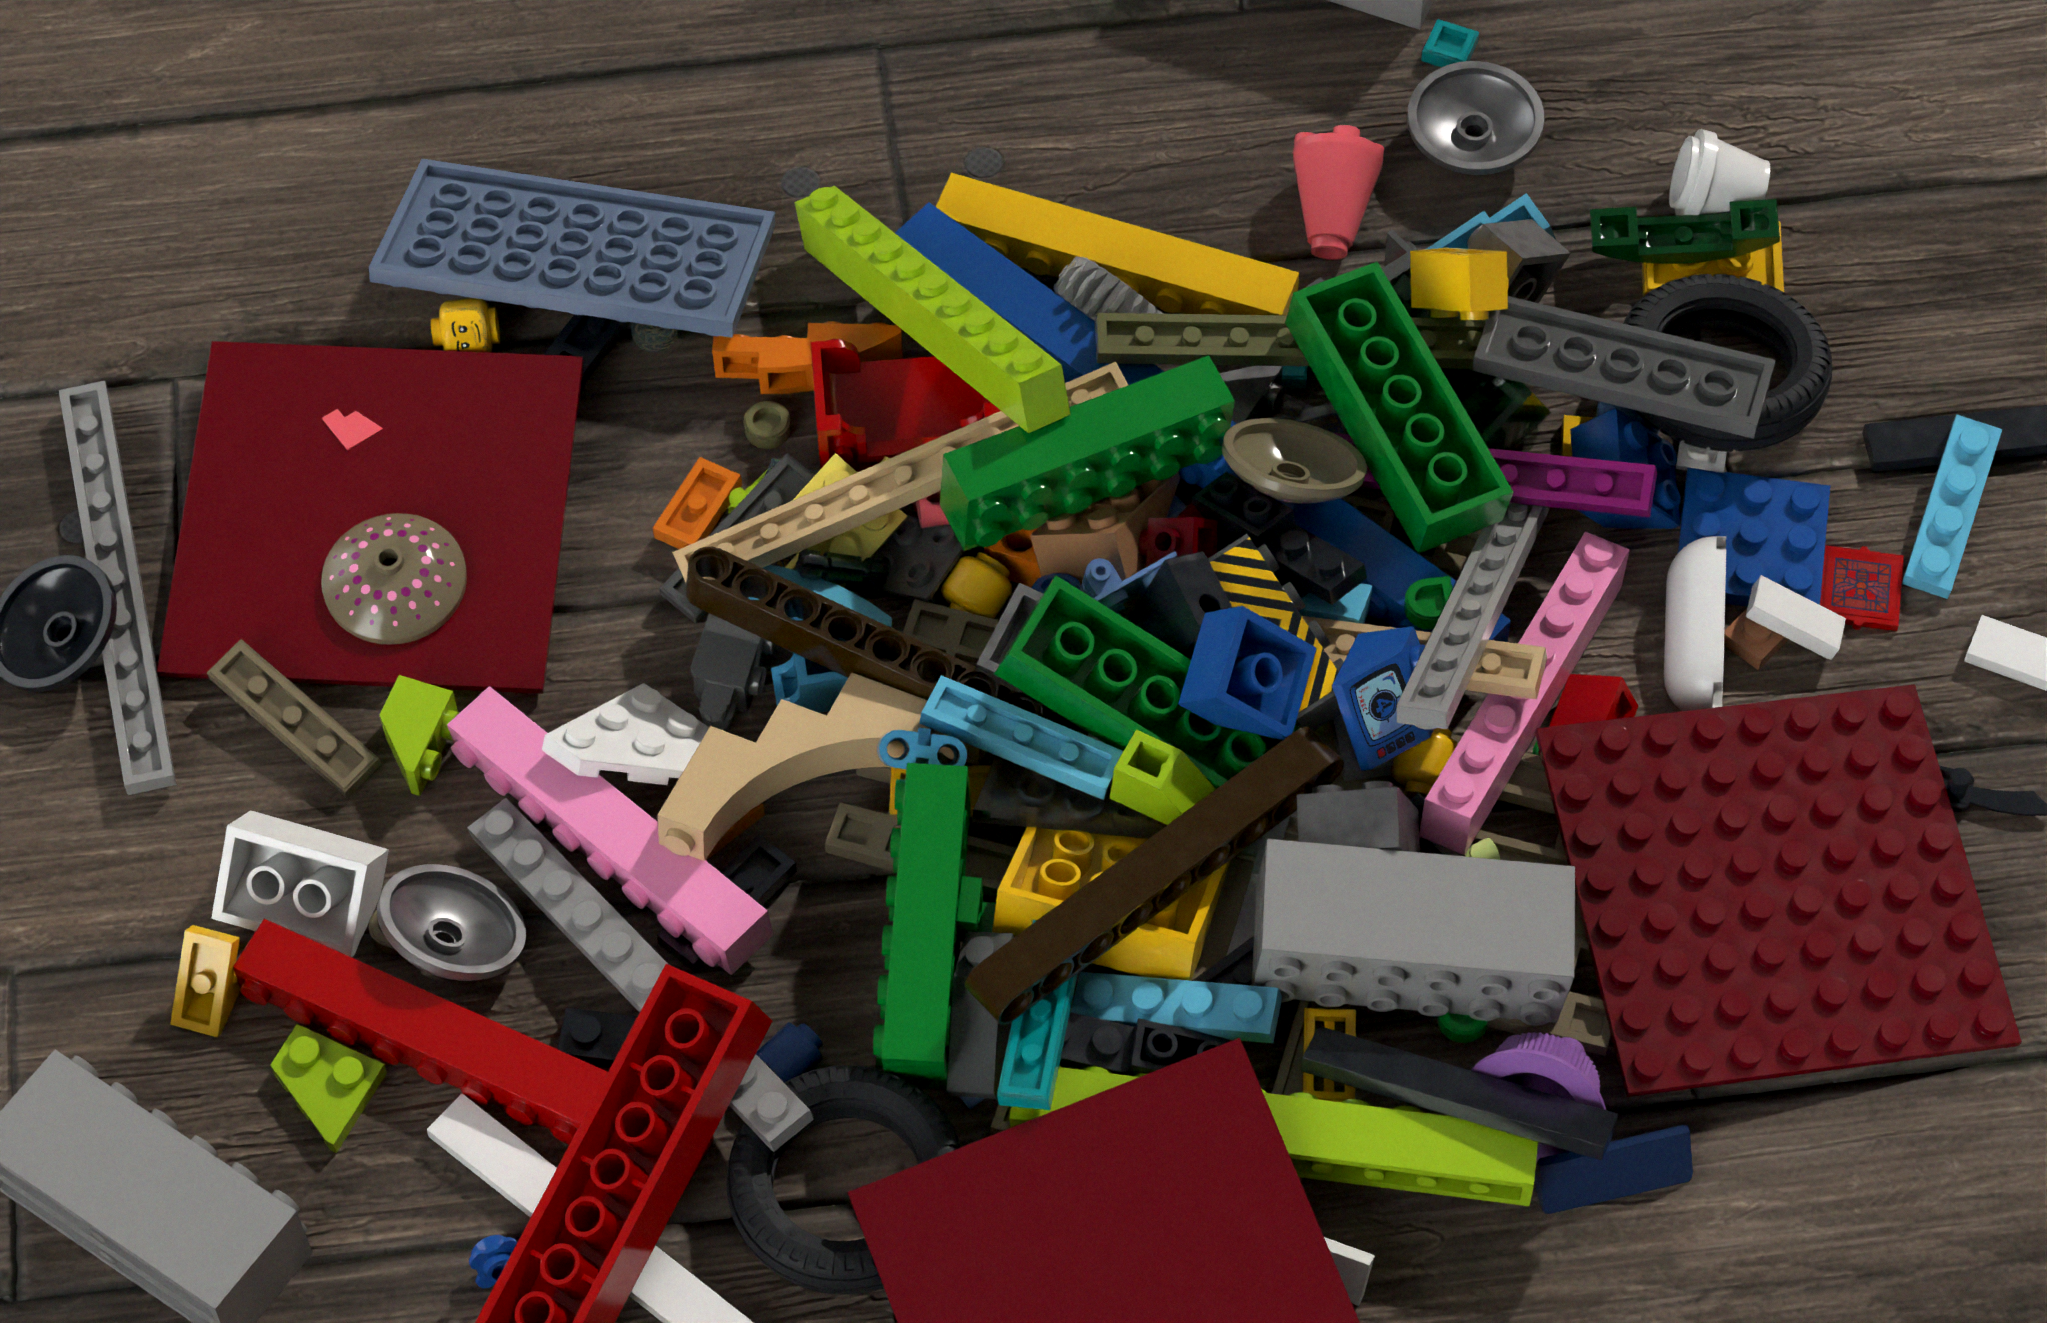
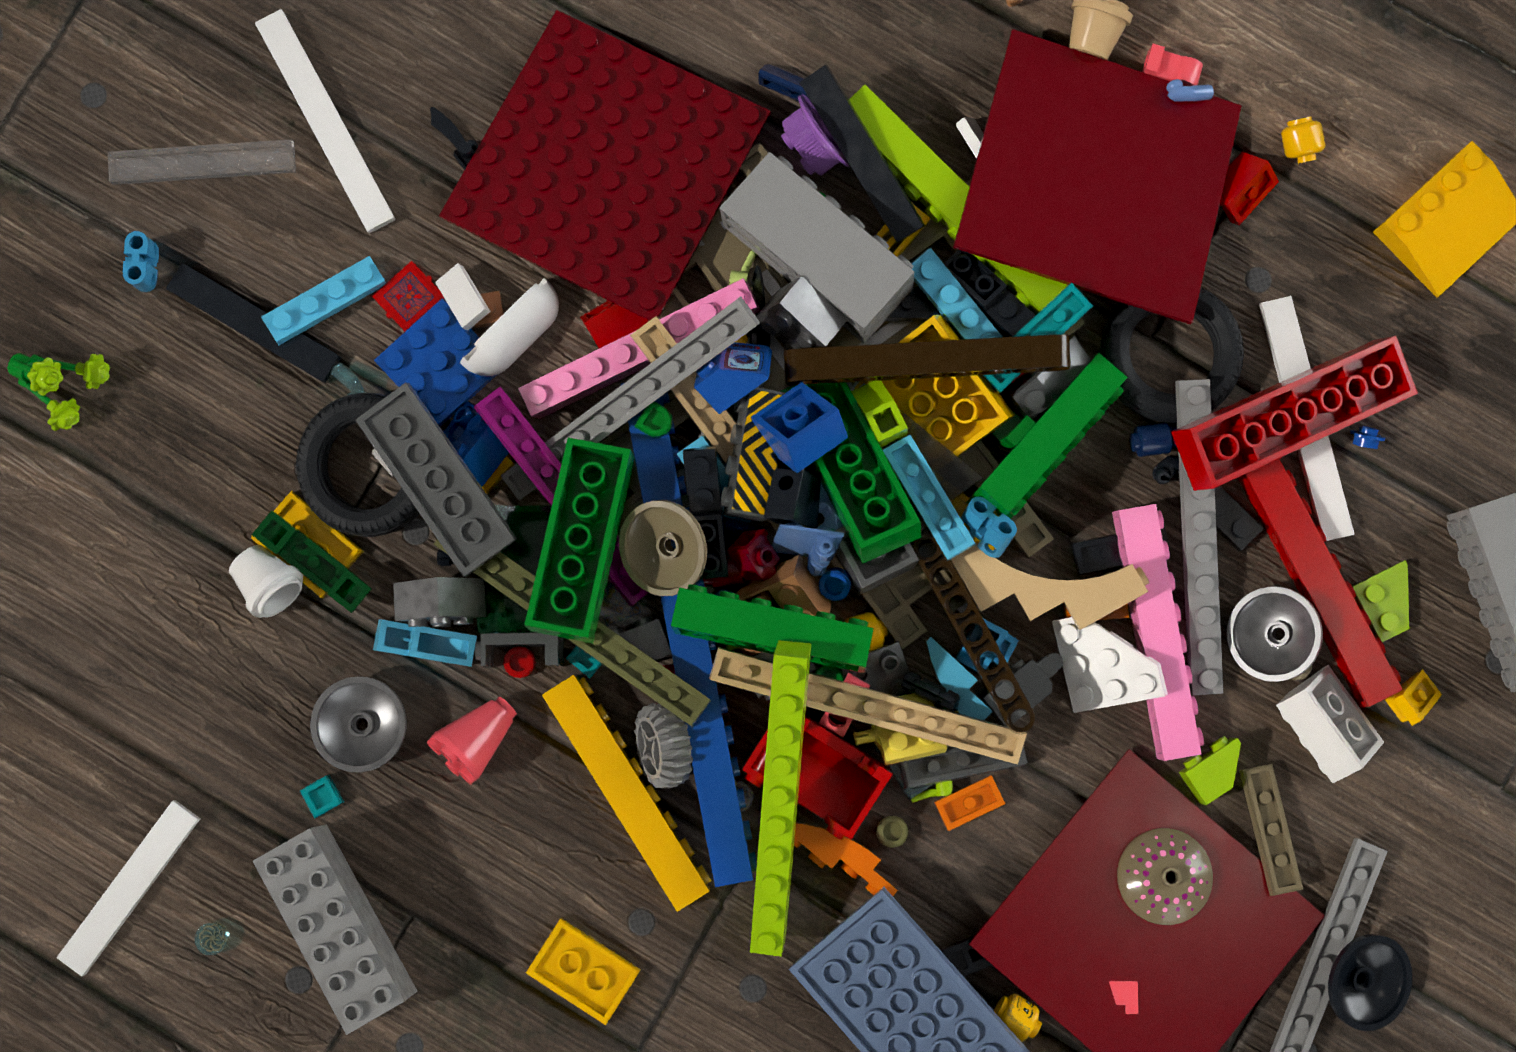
camera: 145 degrees left, 25 degrees up
yellow brick [1410,248,1509,320] -> none
none -> clear light blue arm [331,363,366,396]
none -> yellow tile [526,918,641,1025]

